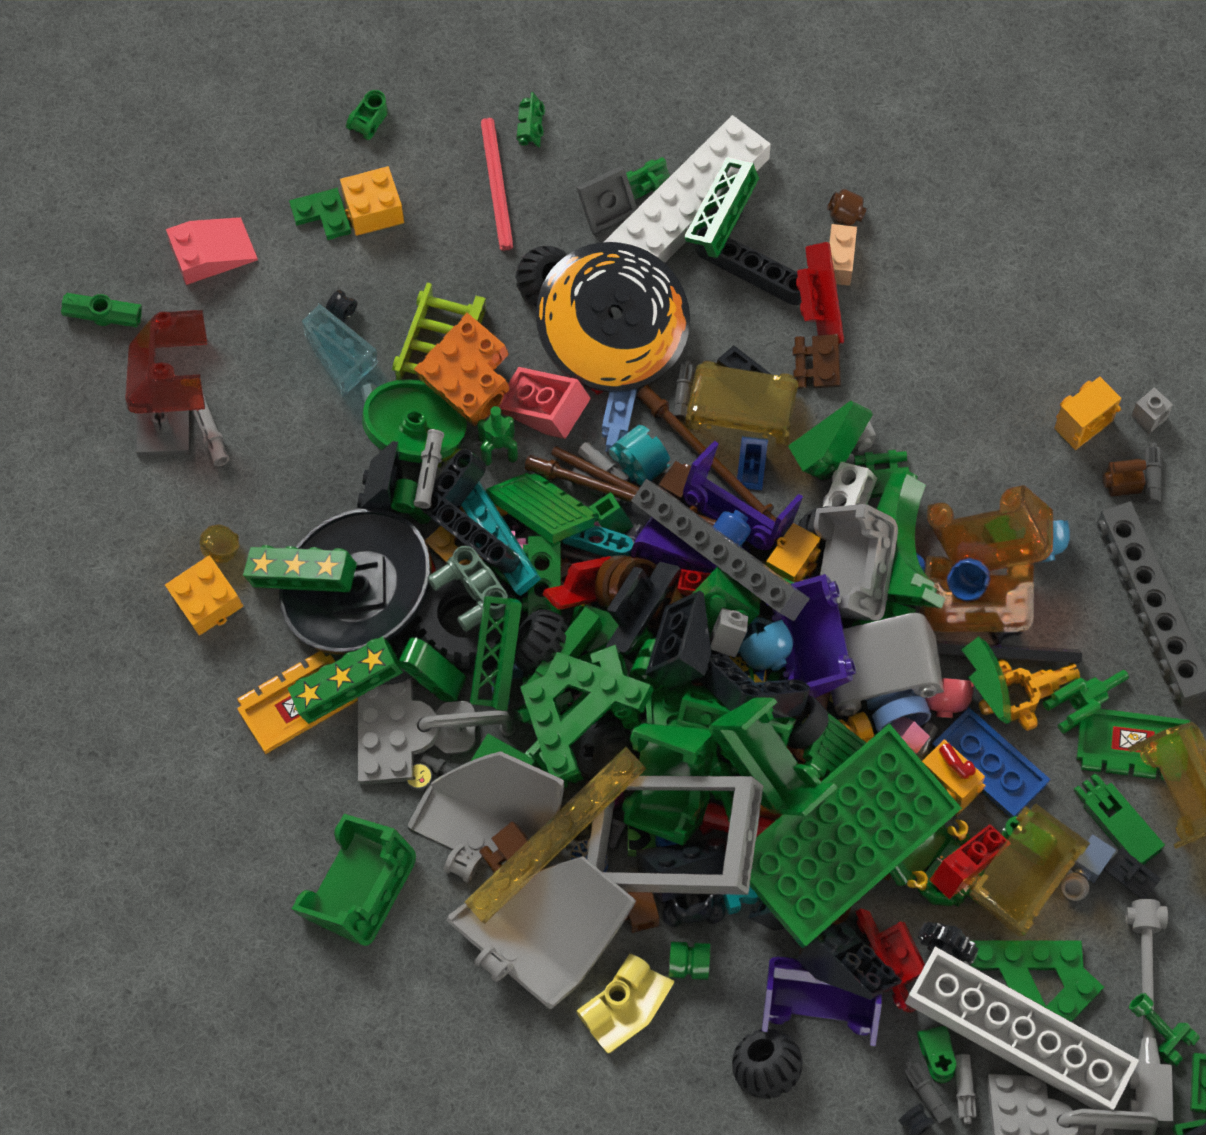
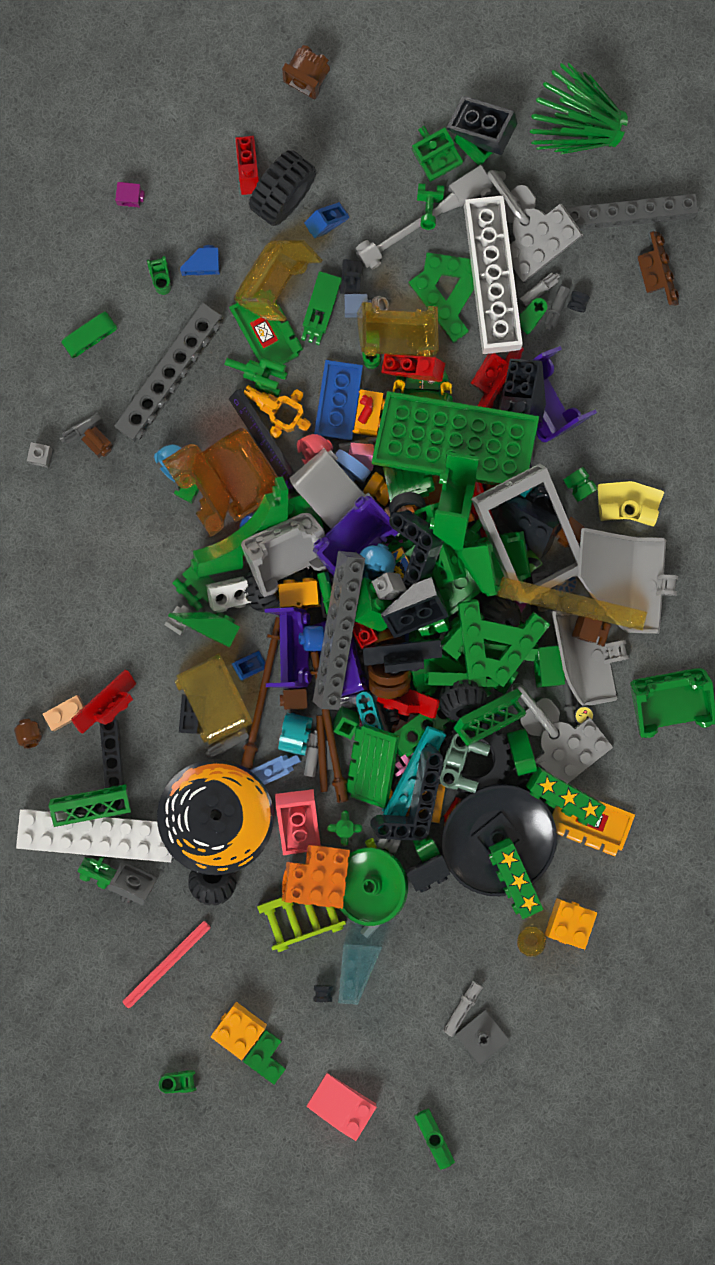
camera: 130 degrees left, 20 degrees up
clear red windscreen [125,310,208,414] -> none
light grey pin [414,429,444,509] -> none
green hinge [516,92,545,147] -> none
black wheel [732,1029,803,1099] -> none
reddish brown plate [792,334,841,389] -> none
black gear [917,921,979,965] -> none
blue hair [947,558,991,602] -> none
green slope [962,636,1011,724] -> none
light orange brick [1054,377,1121,450] -> none

